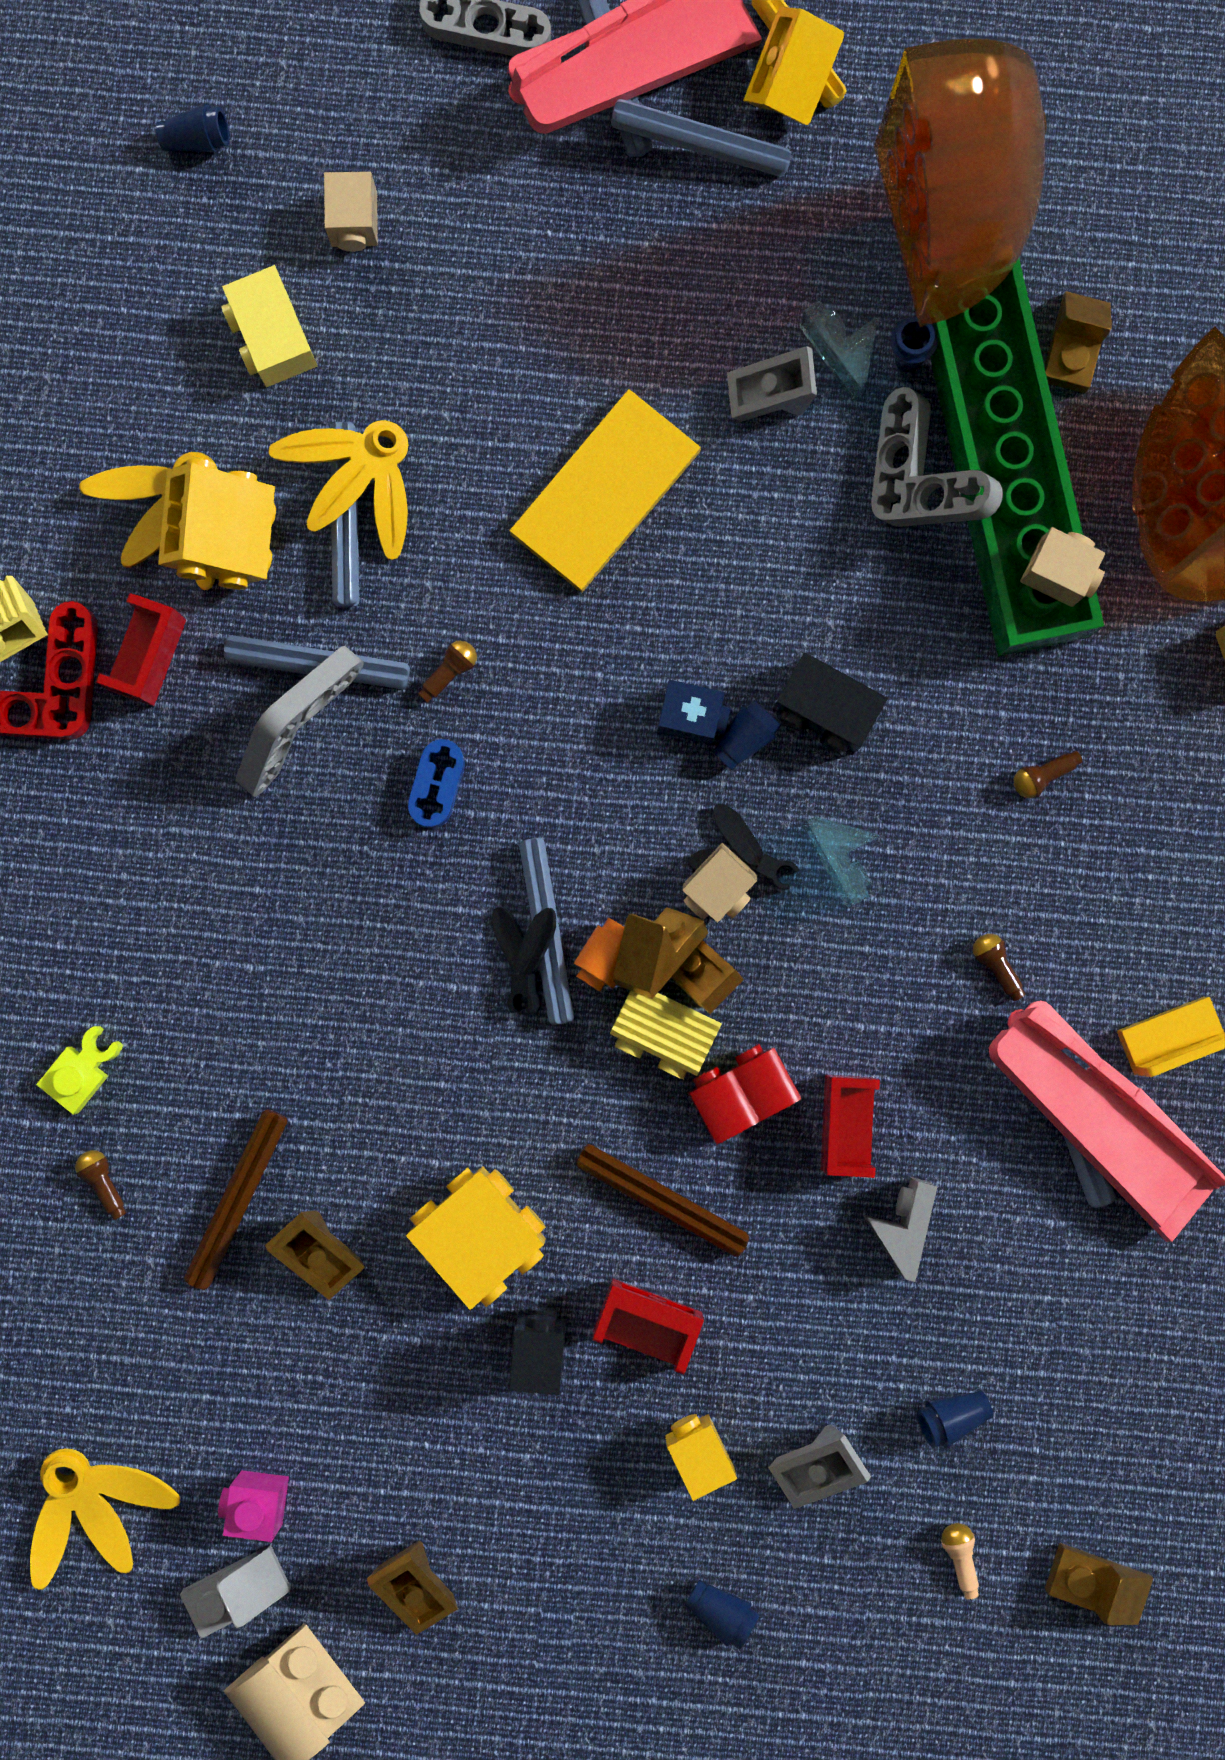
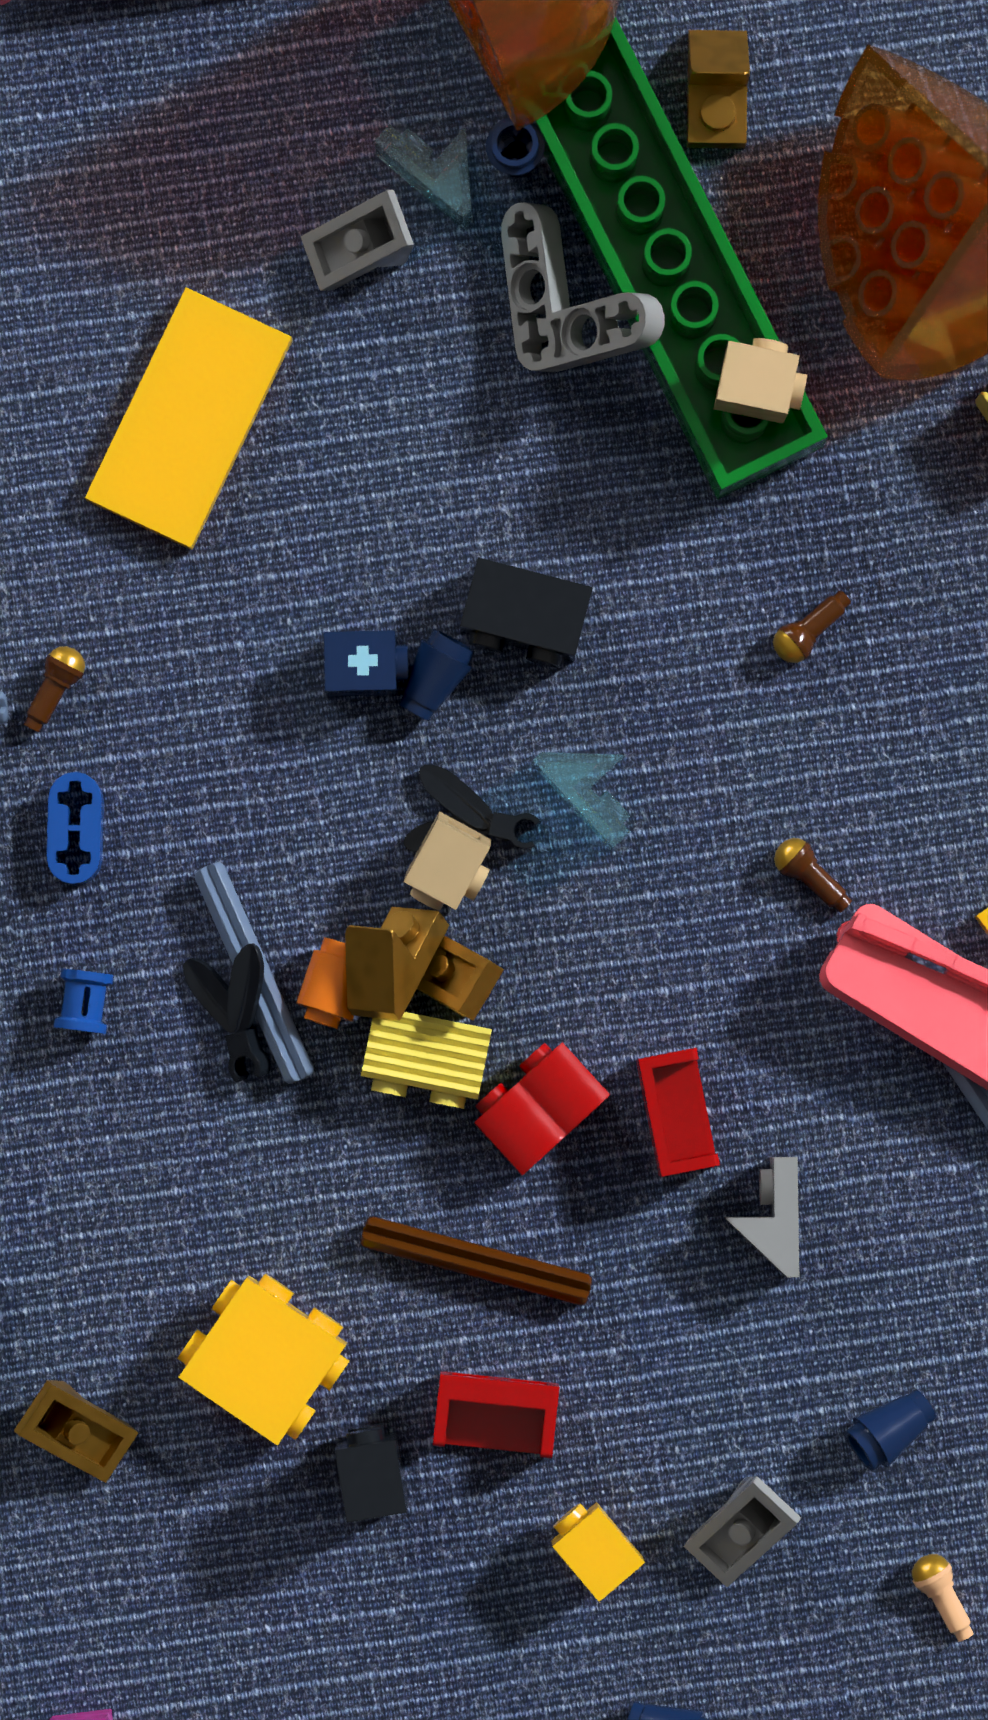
camera: 15 degrees left, 0 degrees up
none -> blue bush [53,968,114,1034]

